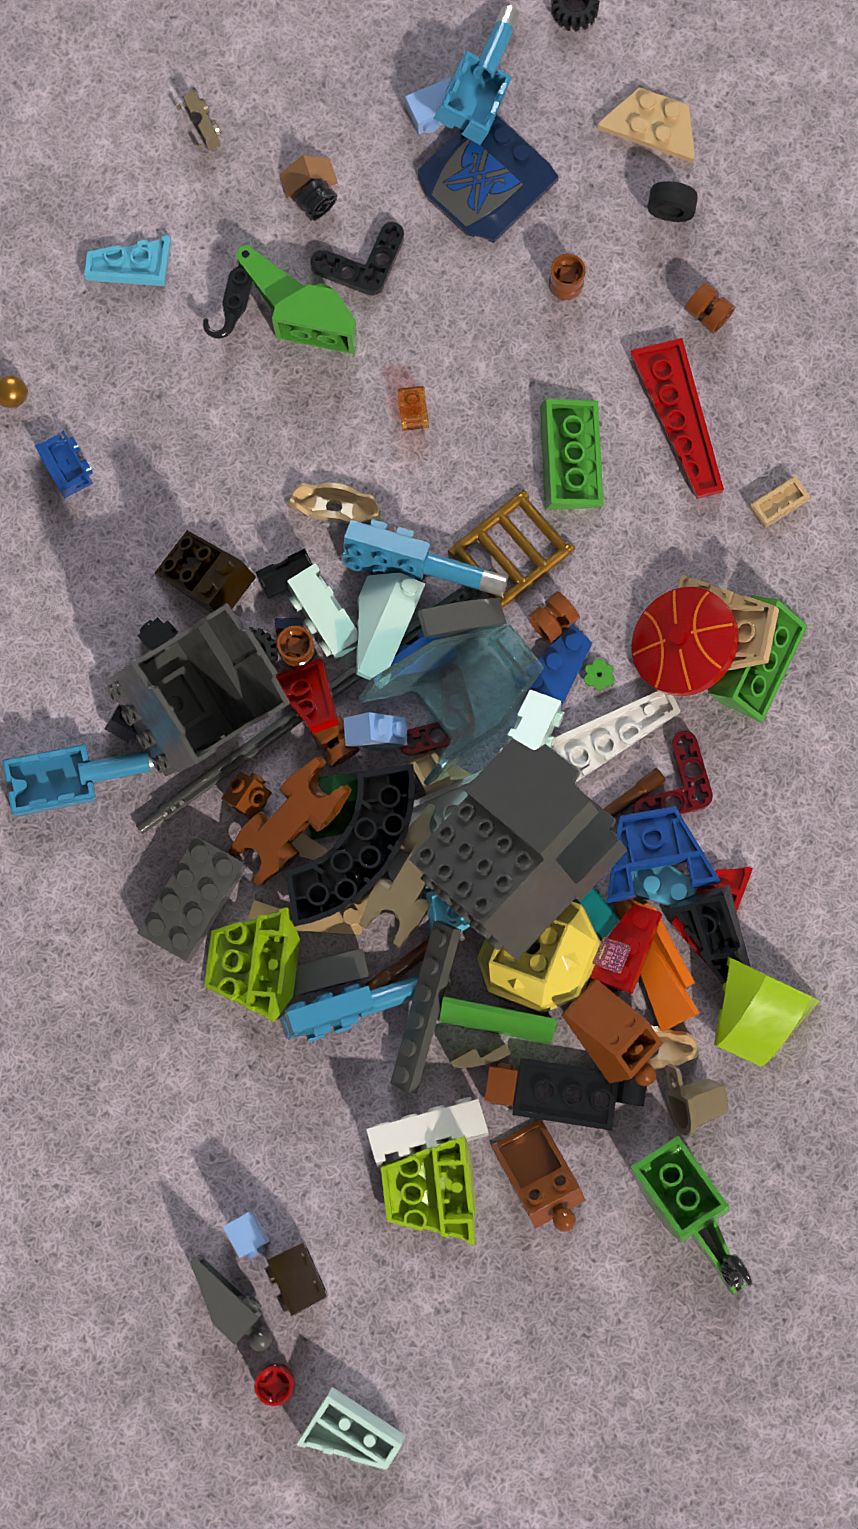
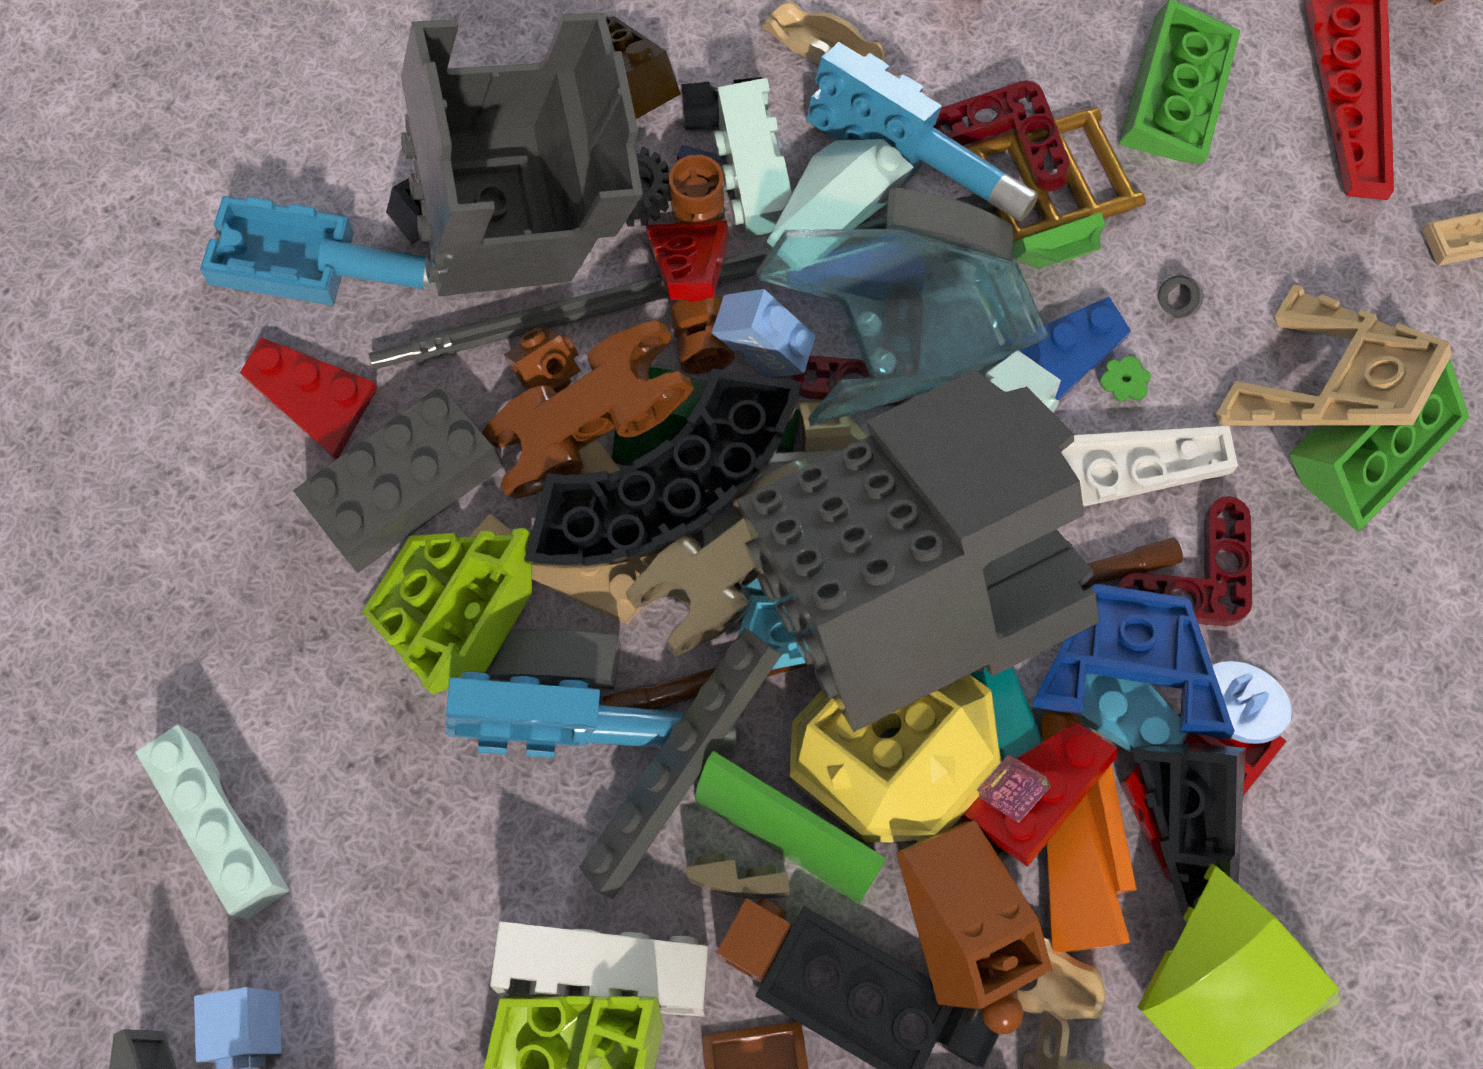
camera: 20 degrees right, 10 degrees down
dark orange wheel [527,591,580,643] -> none
red dish [631,587,739,696] -> none
none -> light aqua arch [135,724,290,920]
none -> red wing [240,337,378,460]
none -> dark red beam [933,80,1070,191]
none -> bright green slope [1013,212,1106,269]
none -> dark grey piece [1158,275,1204,318]
none -> light blue piece [1213,661,1292,744]

